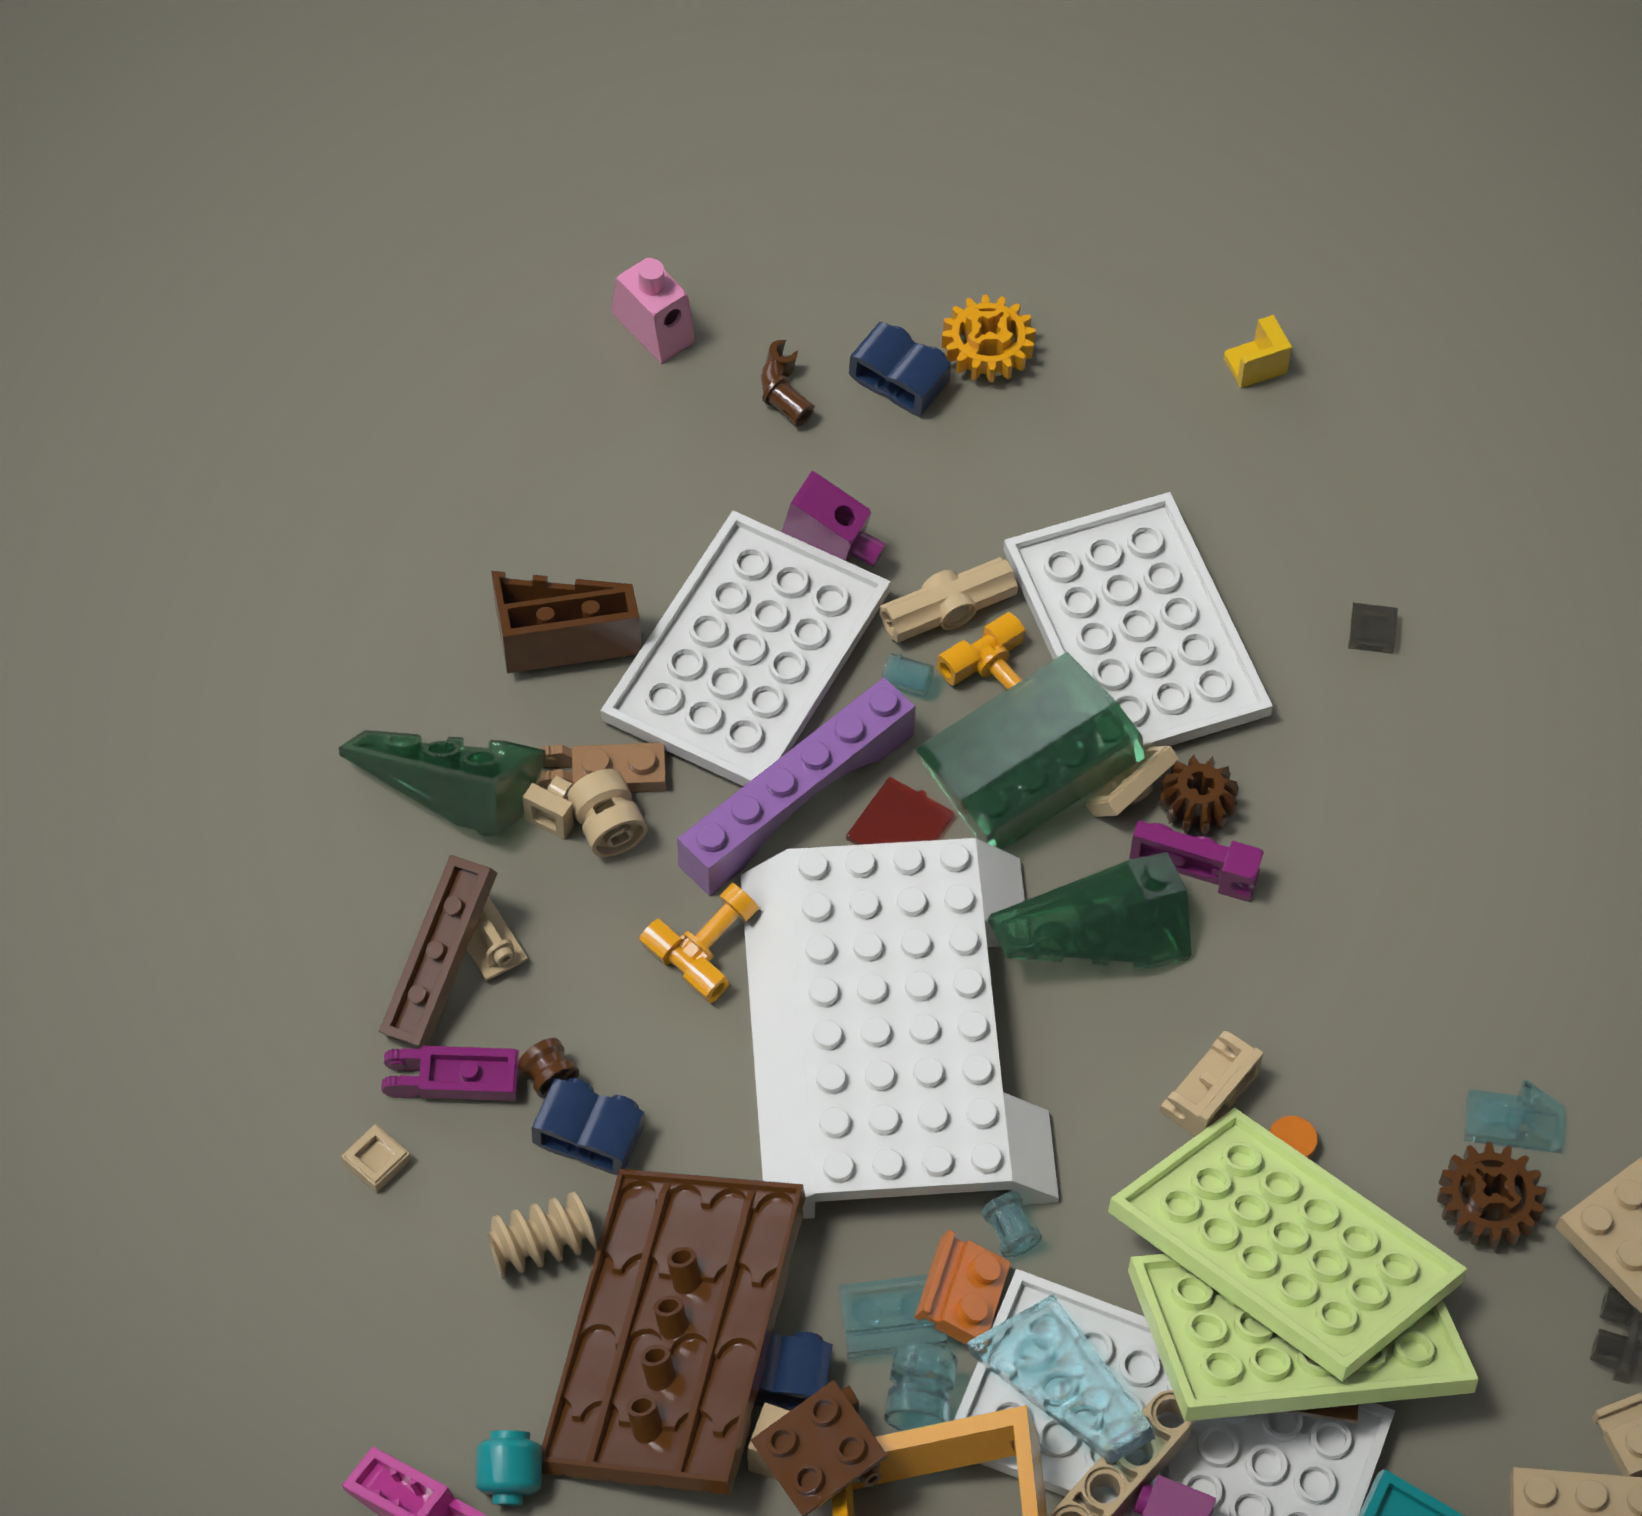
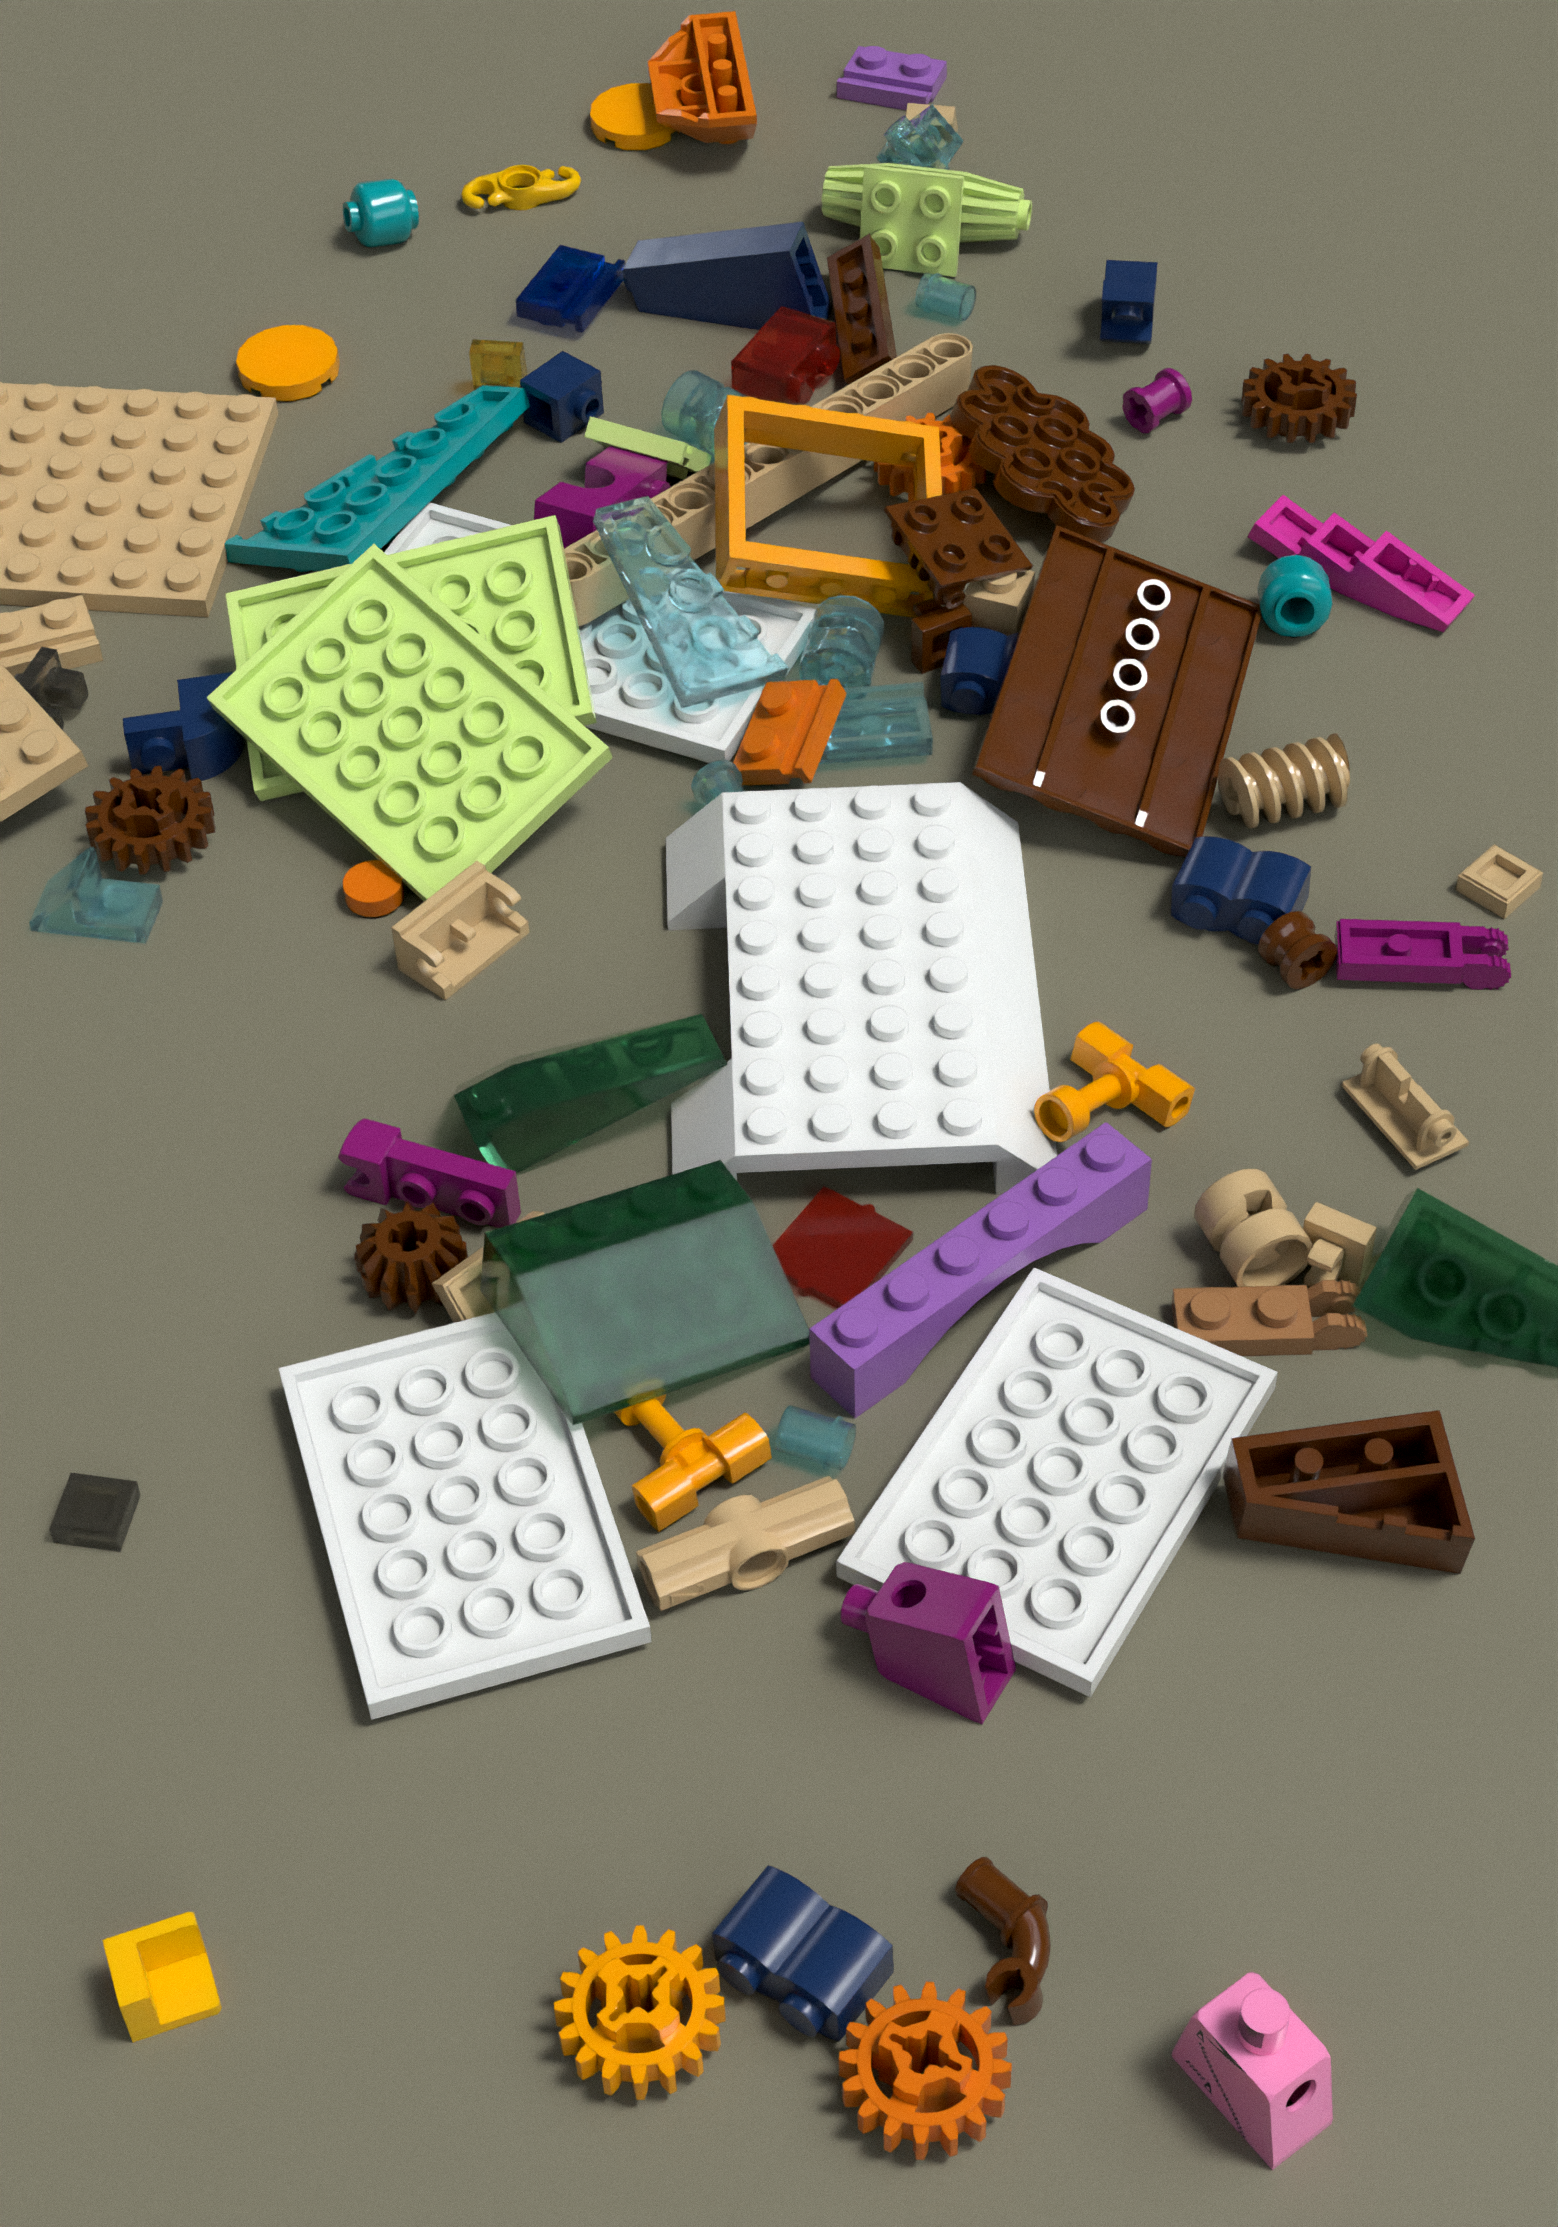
camera: 175 degrees left, 10 degrees down
reddish brown plate [379,855,498,1048] -> none
none -> dark blue brick [123,672,245,781]
none -> orange gear [839,1981,1012,2160]

